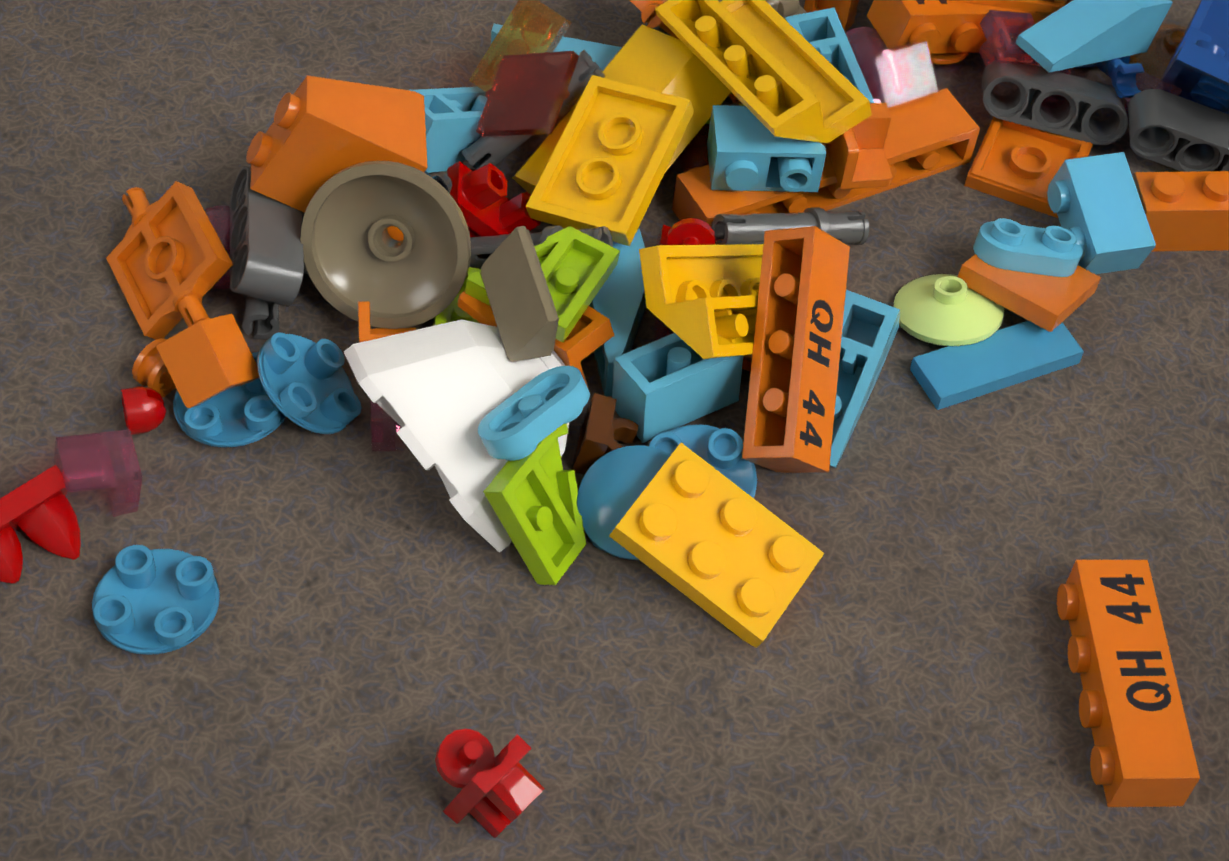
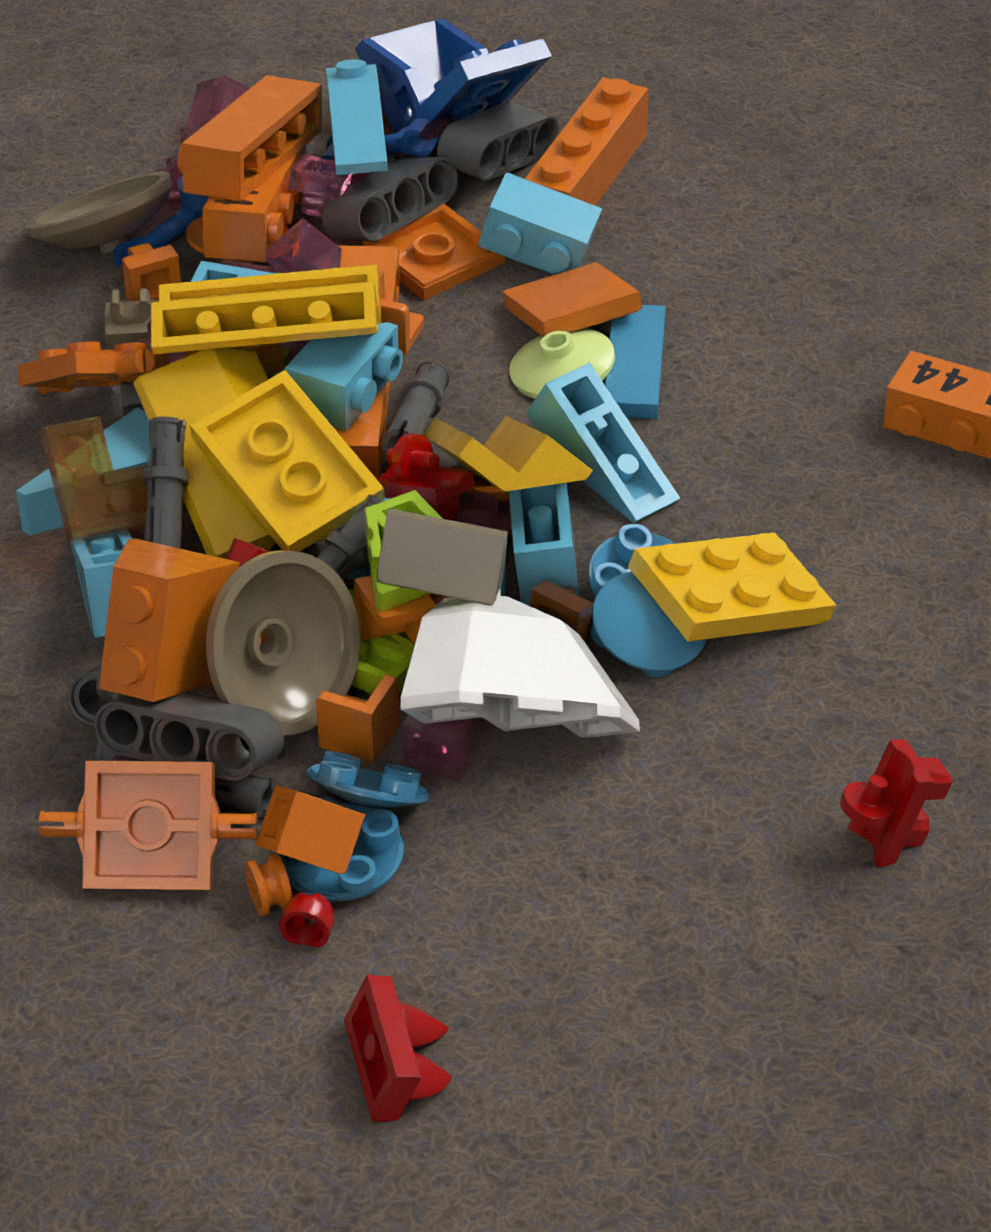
camera: 55 degrees left, 10 degrees down
clear pink panel [54,429,142,517] -> none
dark azure dish [92,545,220,655] -> none
clear red piece [476,51,579,137] -> none
medium azure plate [478,366,590,461] -> none
lime wing [483,423,586,585] -> none
orange brick [742,226,850,473] -> none
medium azure plate [973,218,1083,277] -> none

